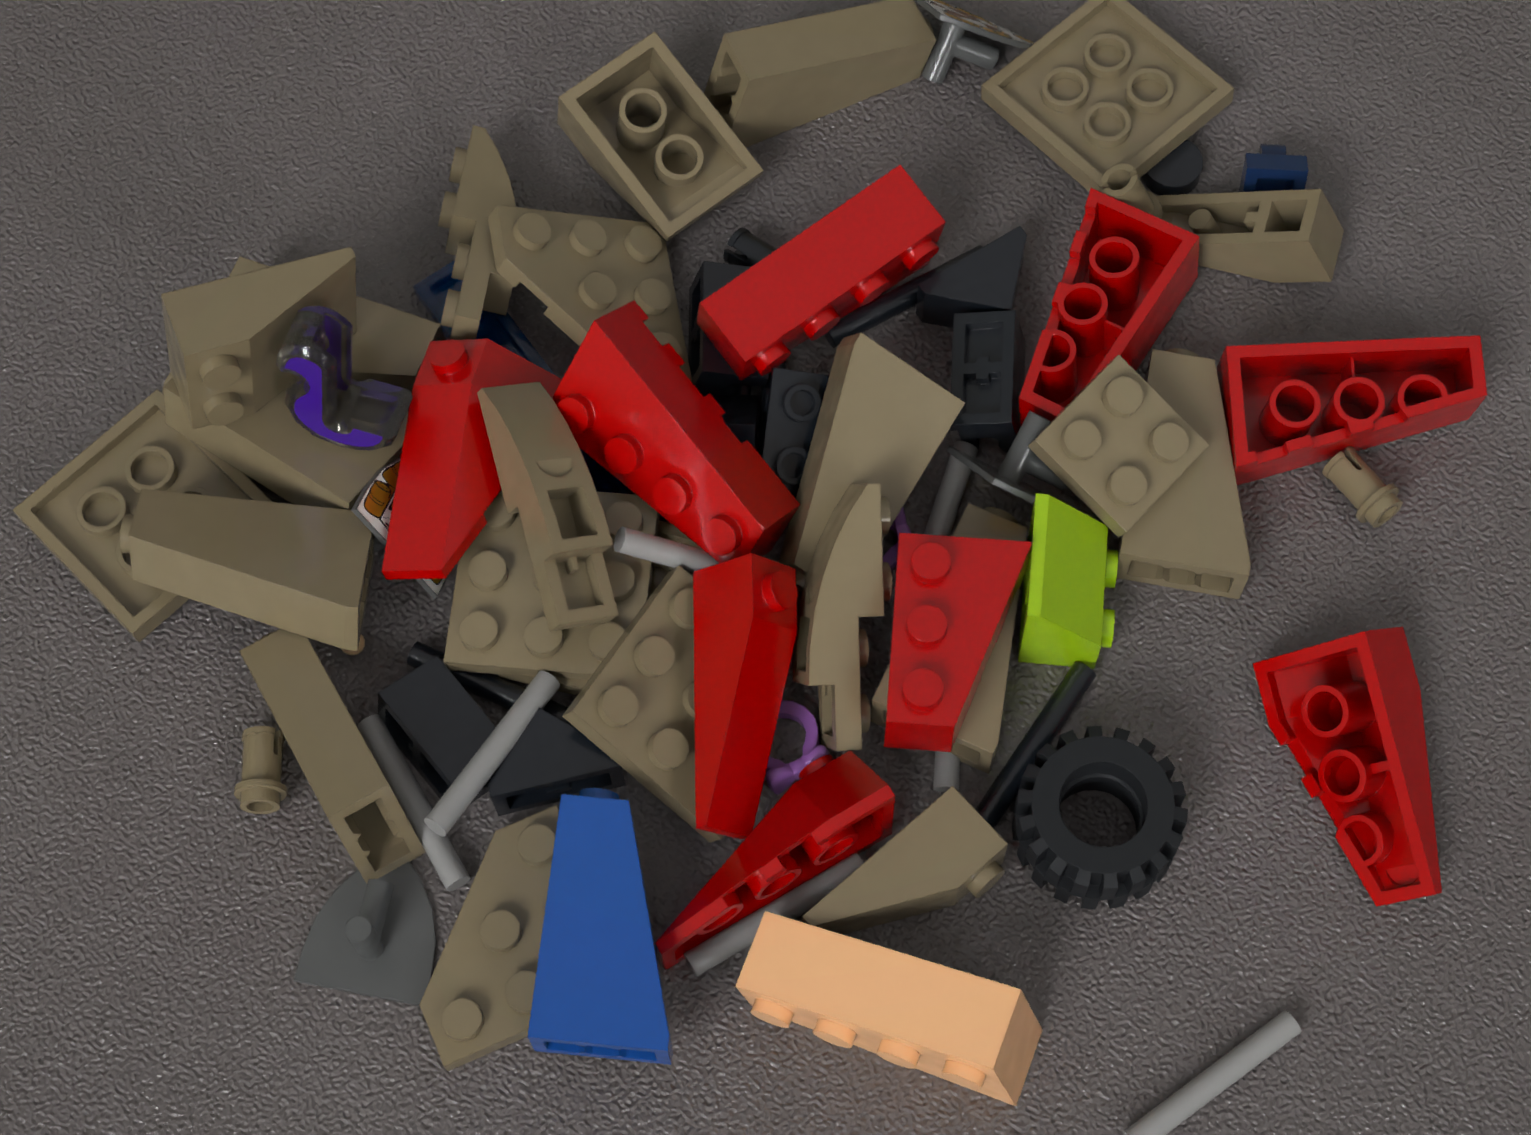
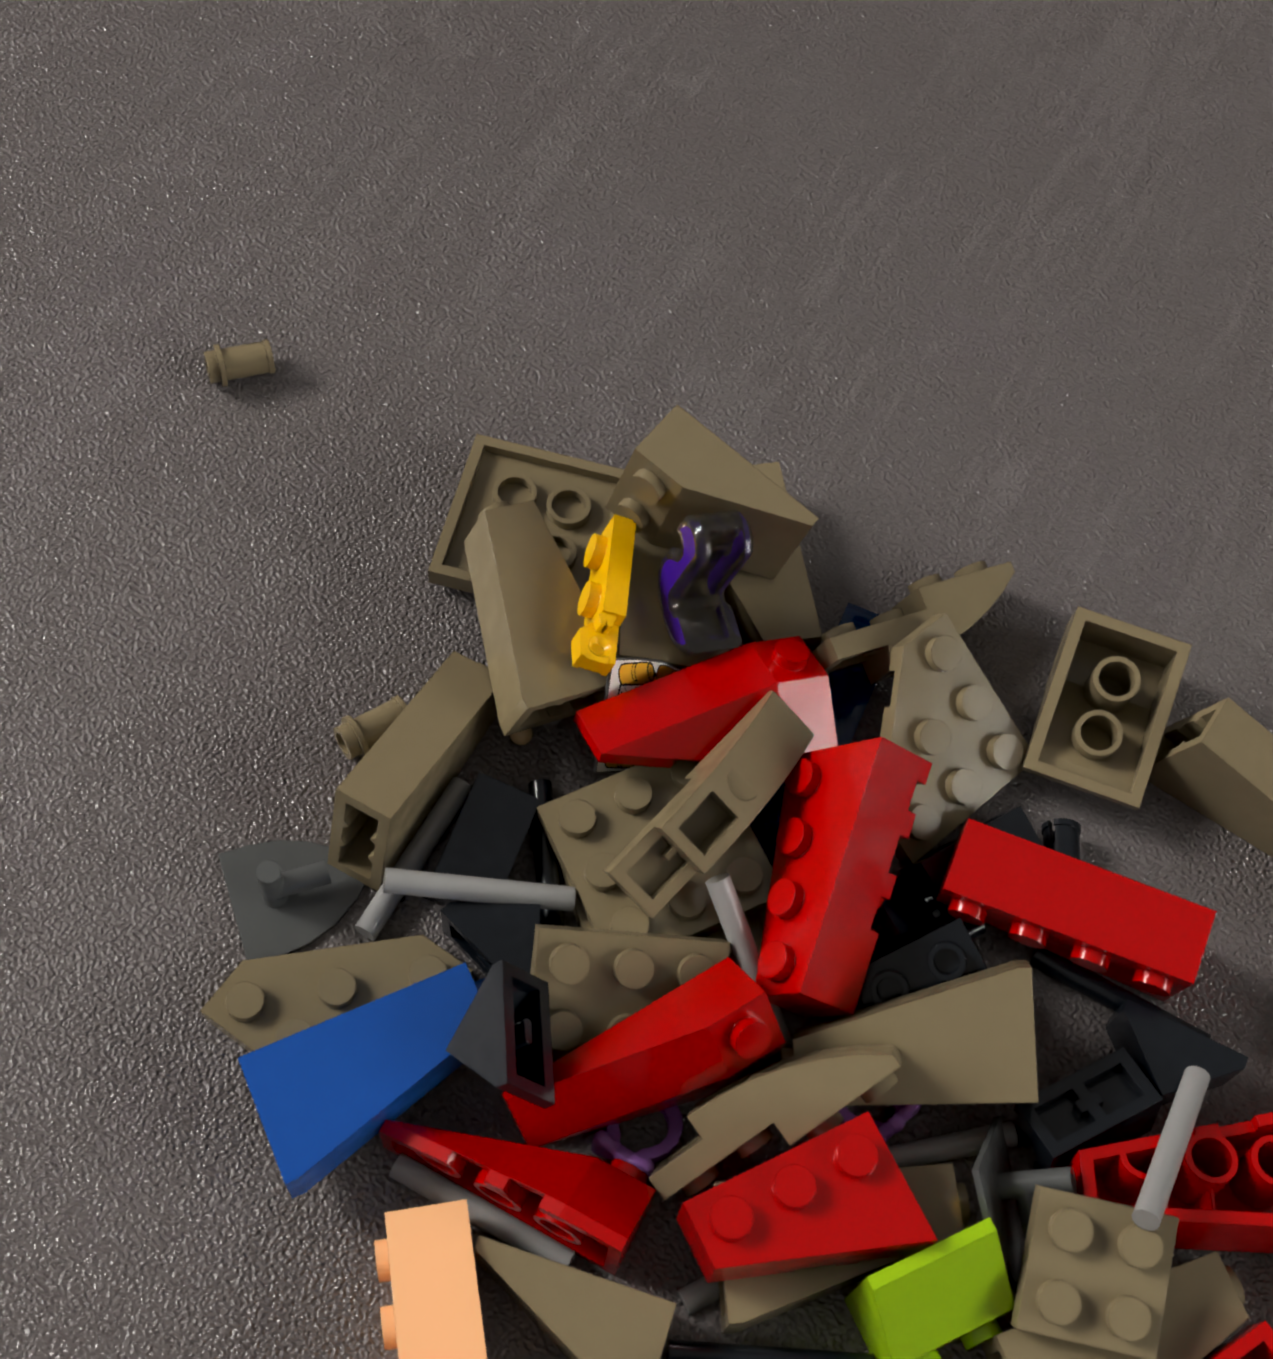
camera: 50 degrees right, 5 degrees down
none -> black slope [446,960,555,1109]
none -> yellow hinge [571,514,636,676]
none -> light grey bar [1132,1066,1210,1231]

